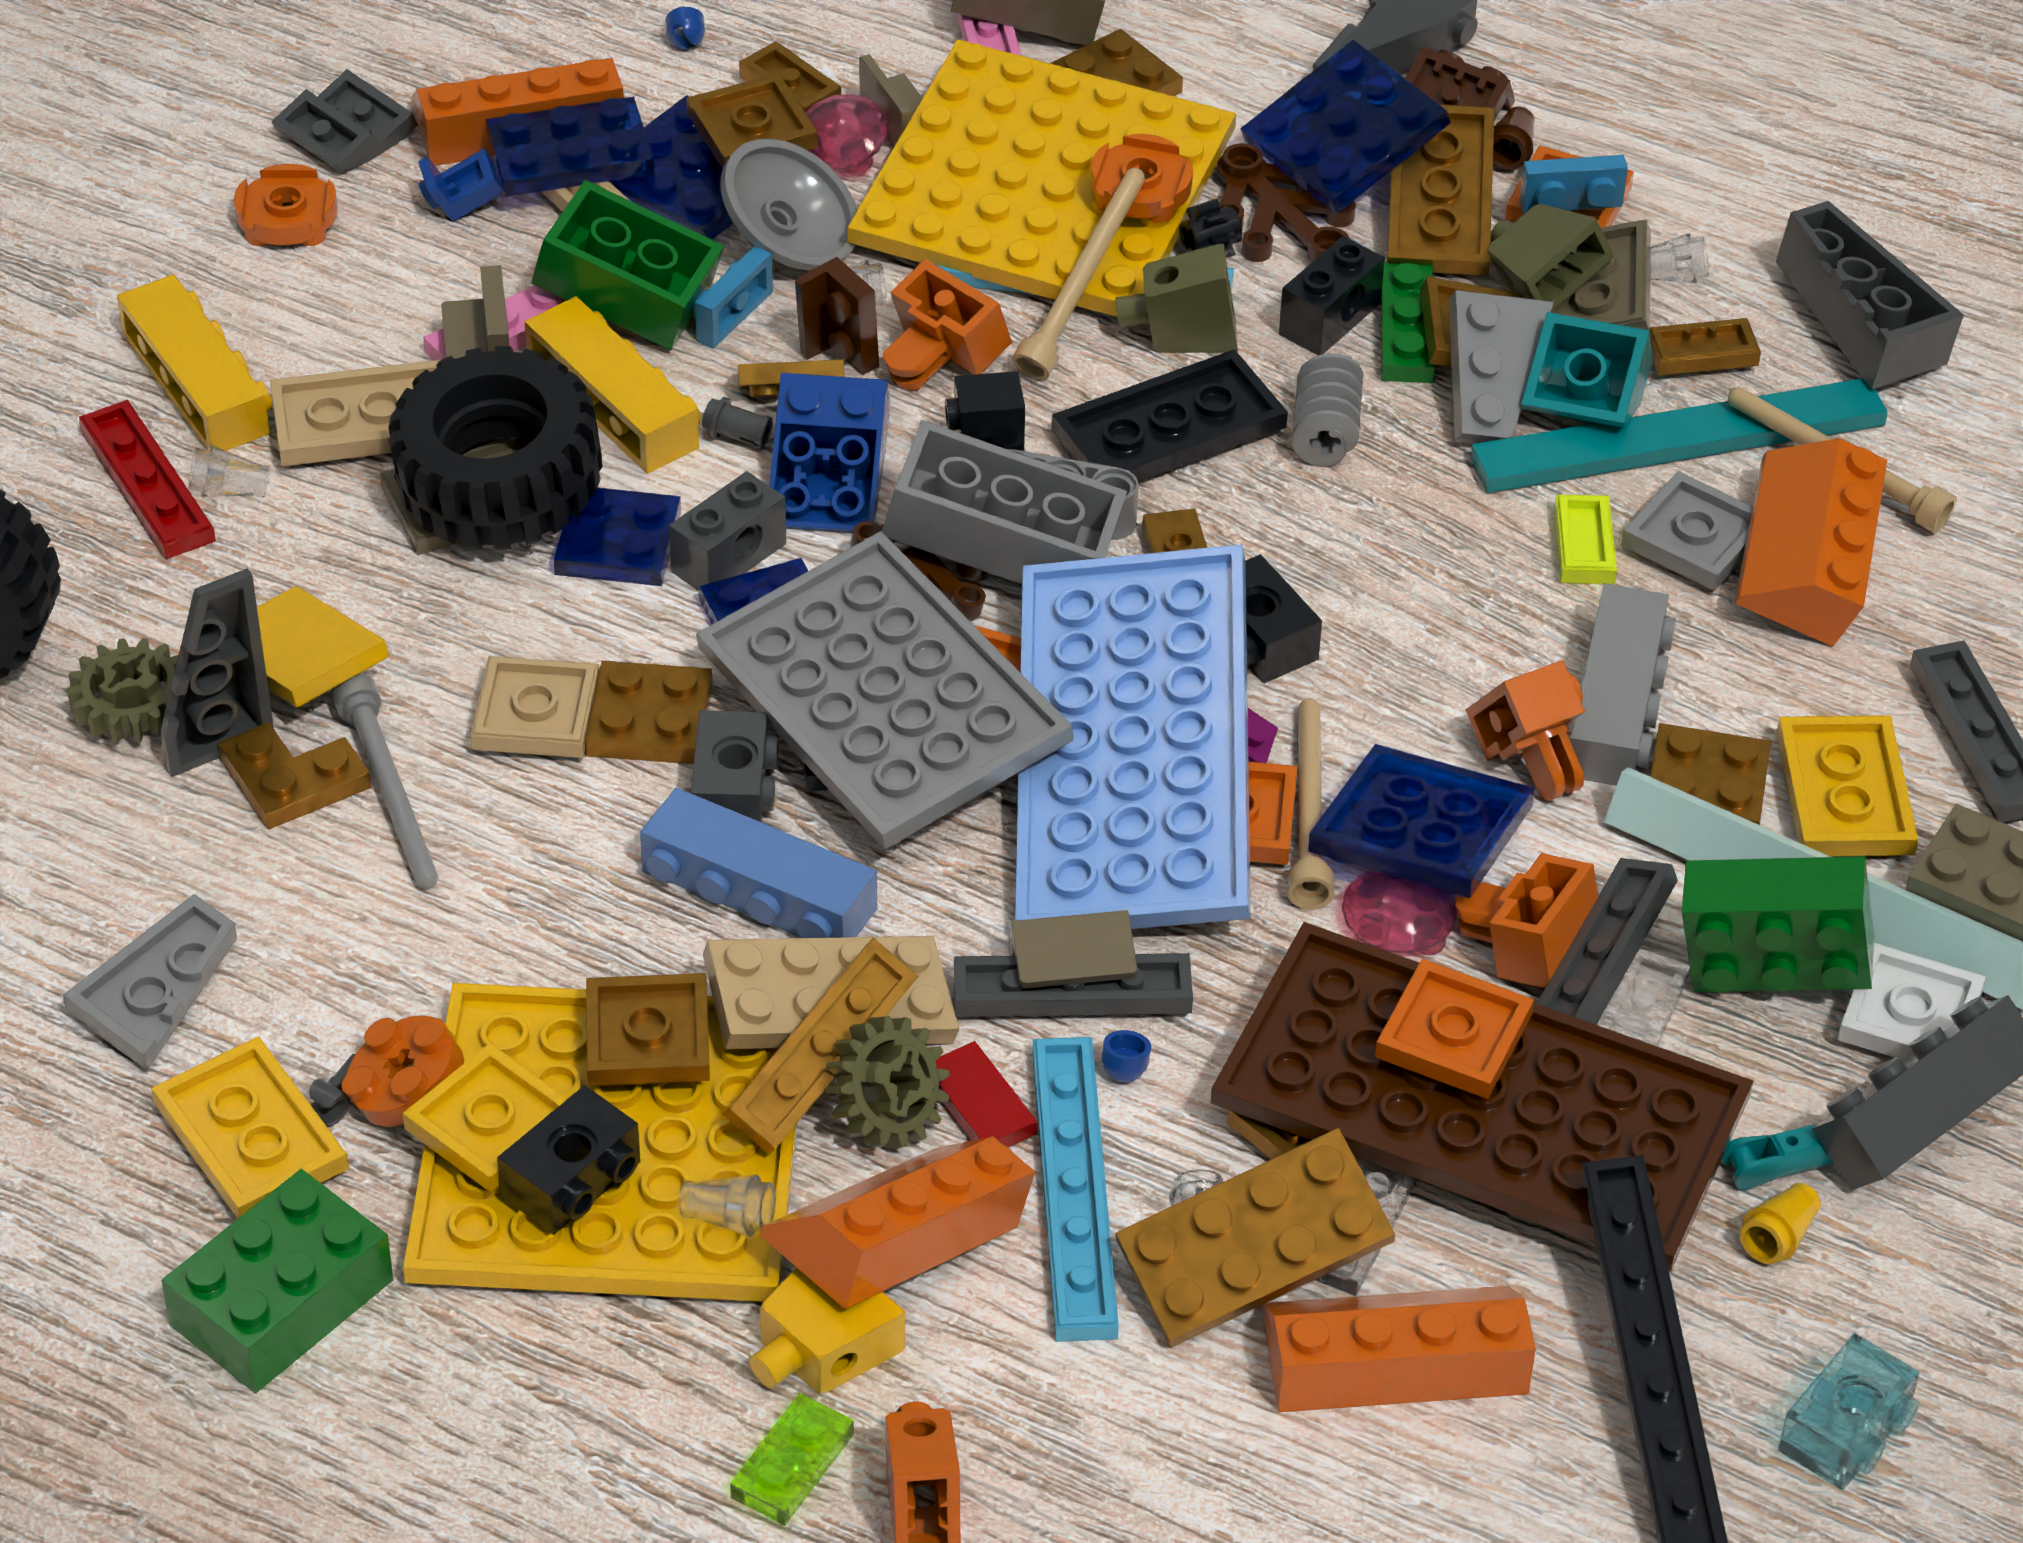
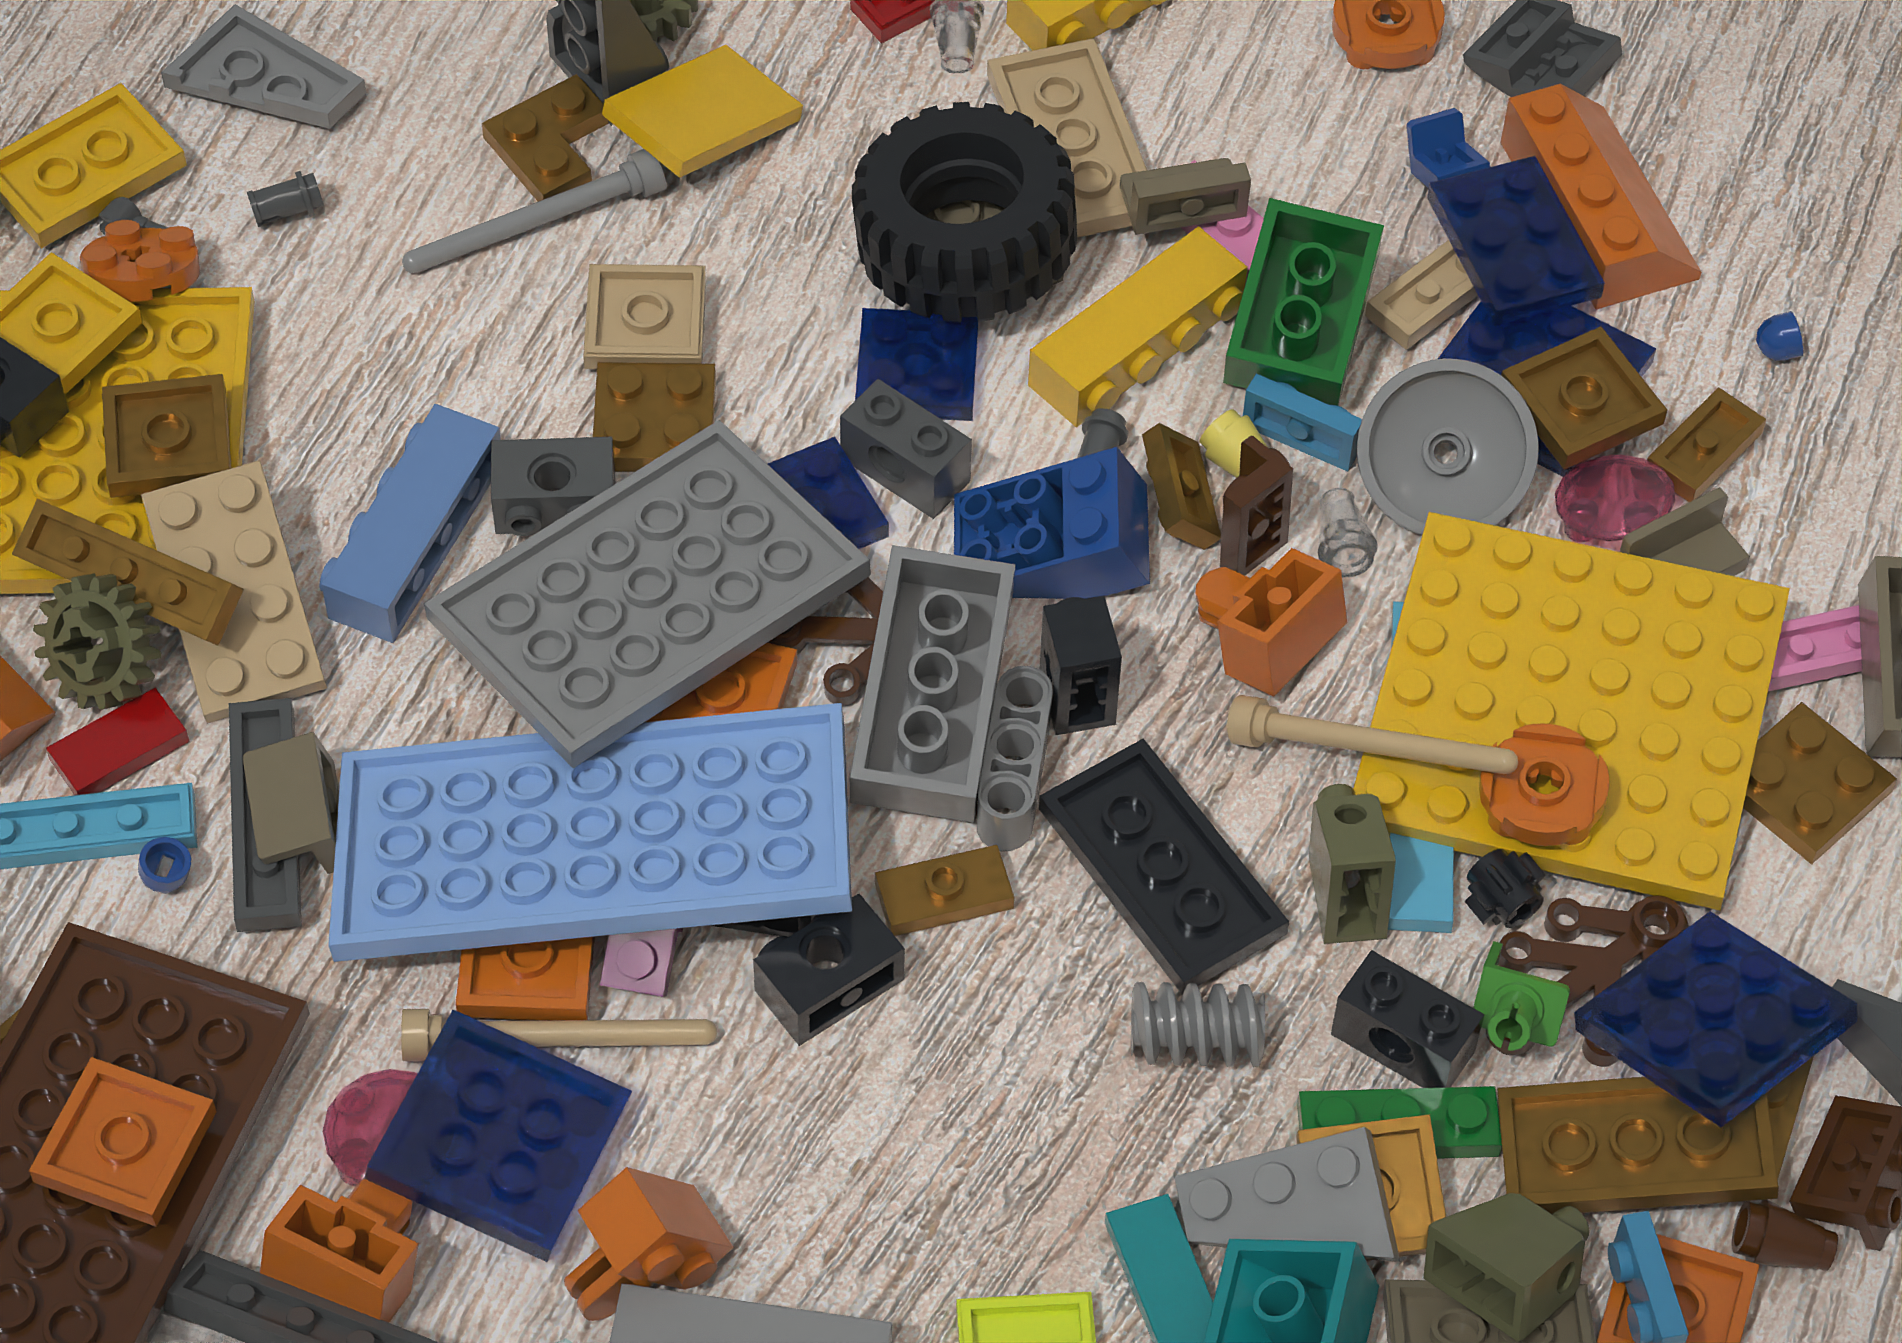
camera: 85 degrees right, 10 degrees up
none -> dark grey pin [247,171,324,227]
none -> light yellow cone [1199,409,1268,478]
none -> bright green bracket [1473,941,1570,1051]

